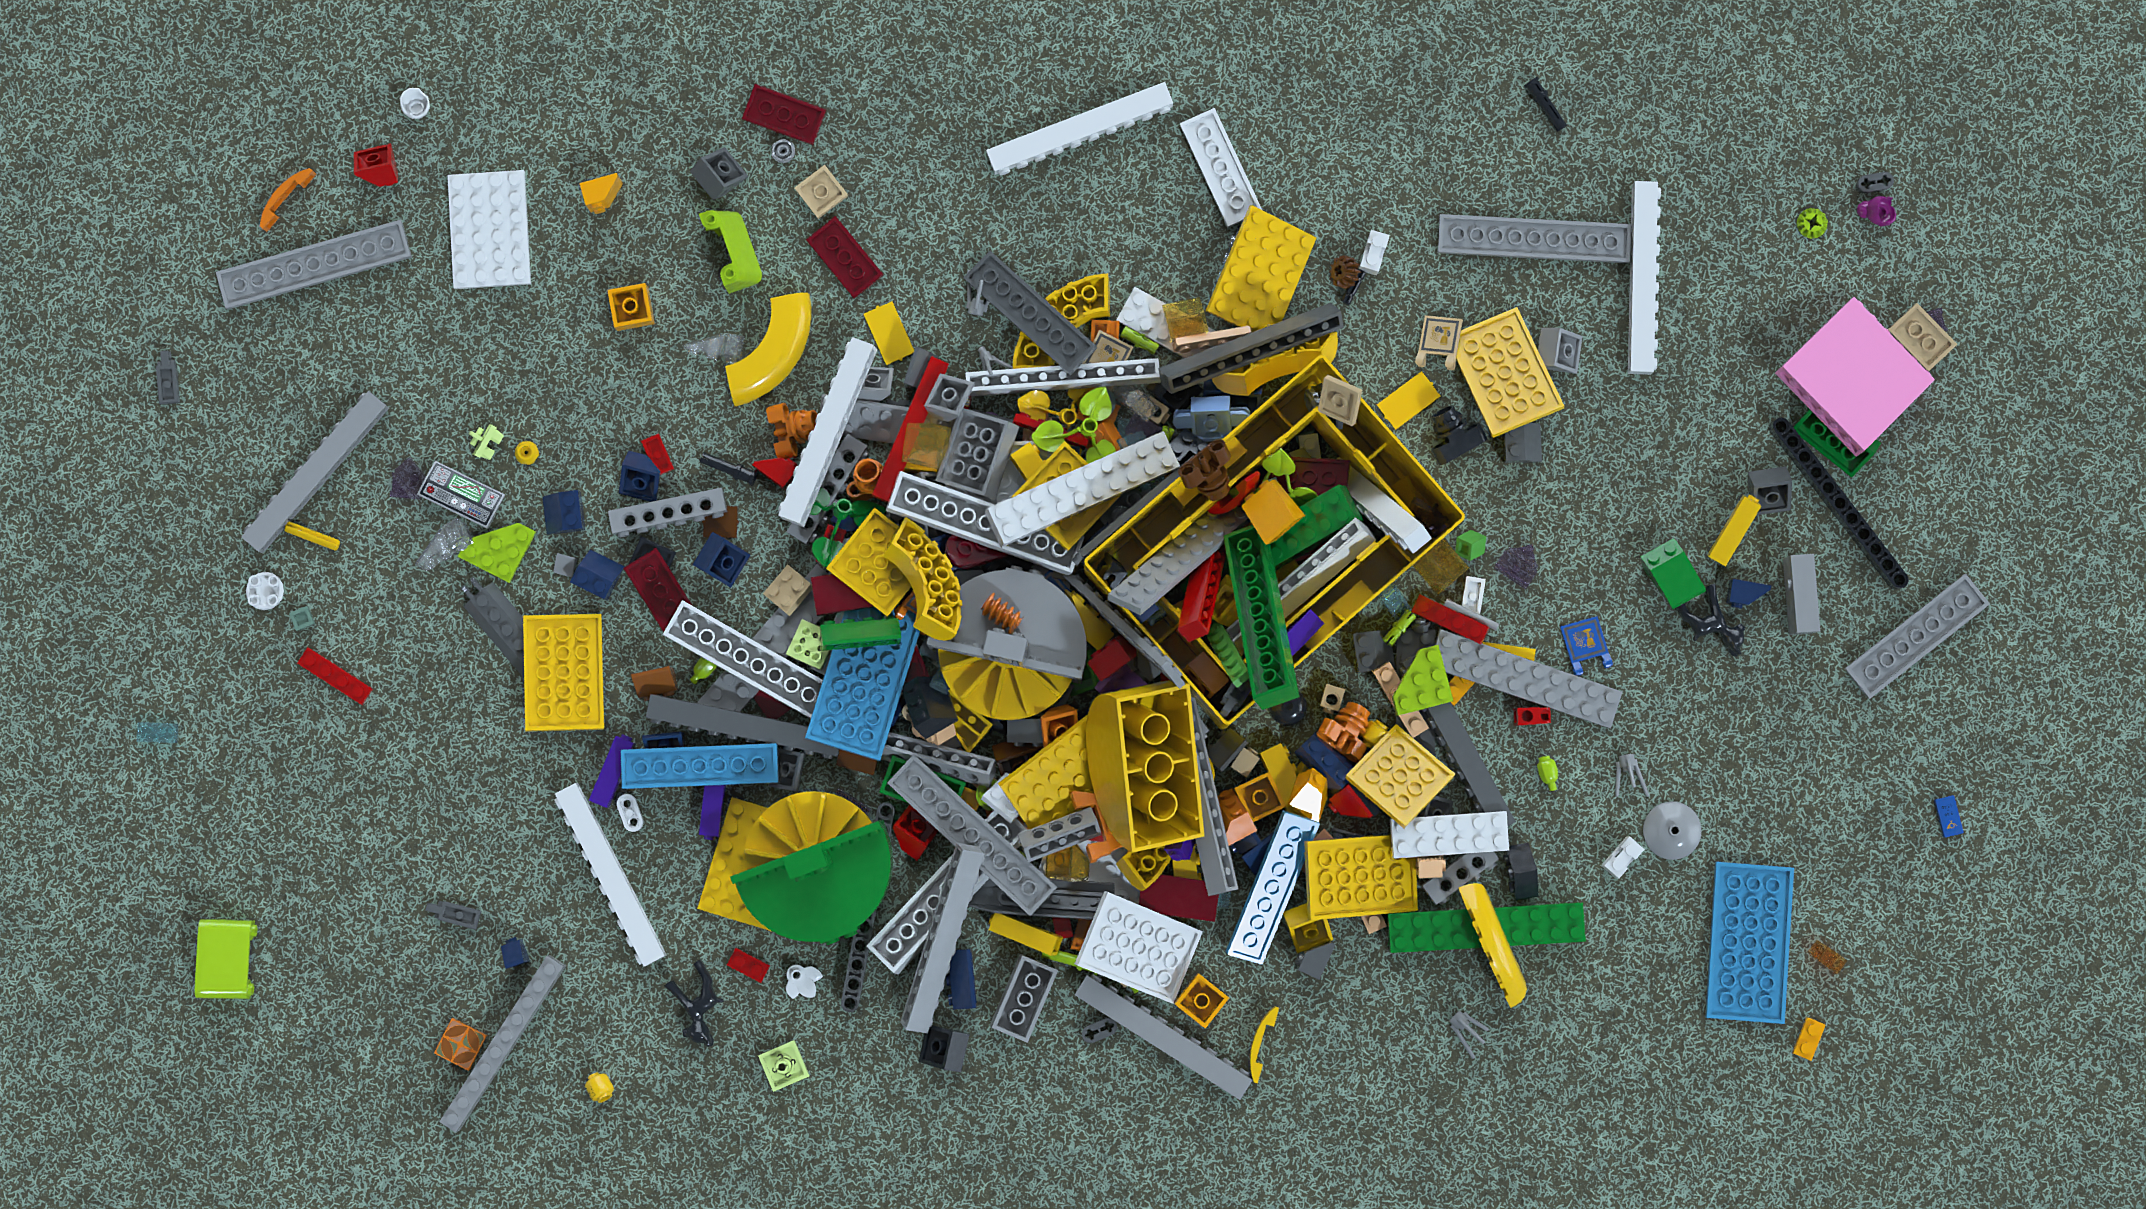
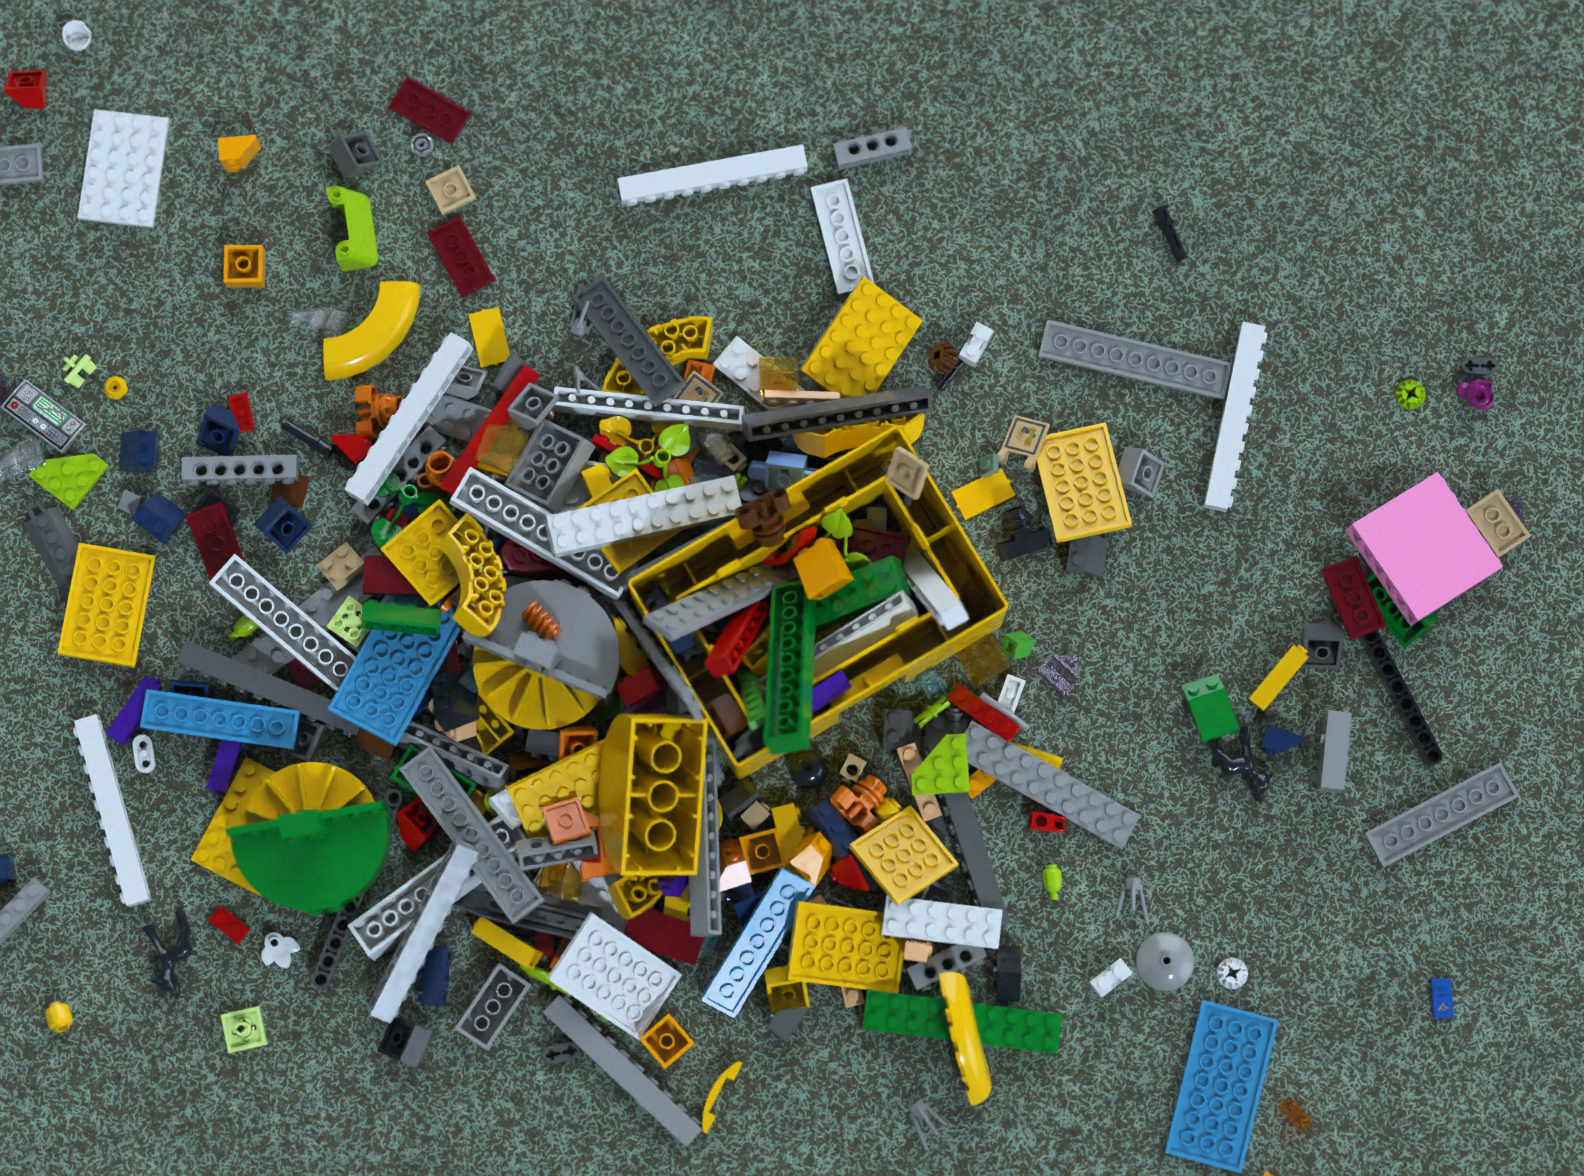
camera: 10 degrees right, 5 degrees down
dark orange slope [631,666,678,702] -> none
lime pin [1120,326,1160,355] -> none
blue flag [1560,616,1613,676] -> none
none -> orange tile [541,797,591,845]
none -> light grey brick [833,126,912,170]
none -> sand green plate [980,453,999,478]
none -> white gear [1217,958,1248,989]
none -> dark red tile [1320,556,1387,641]

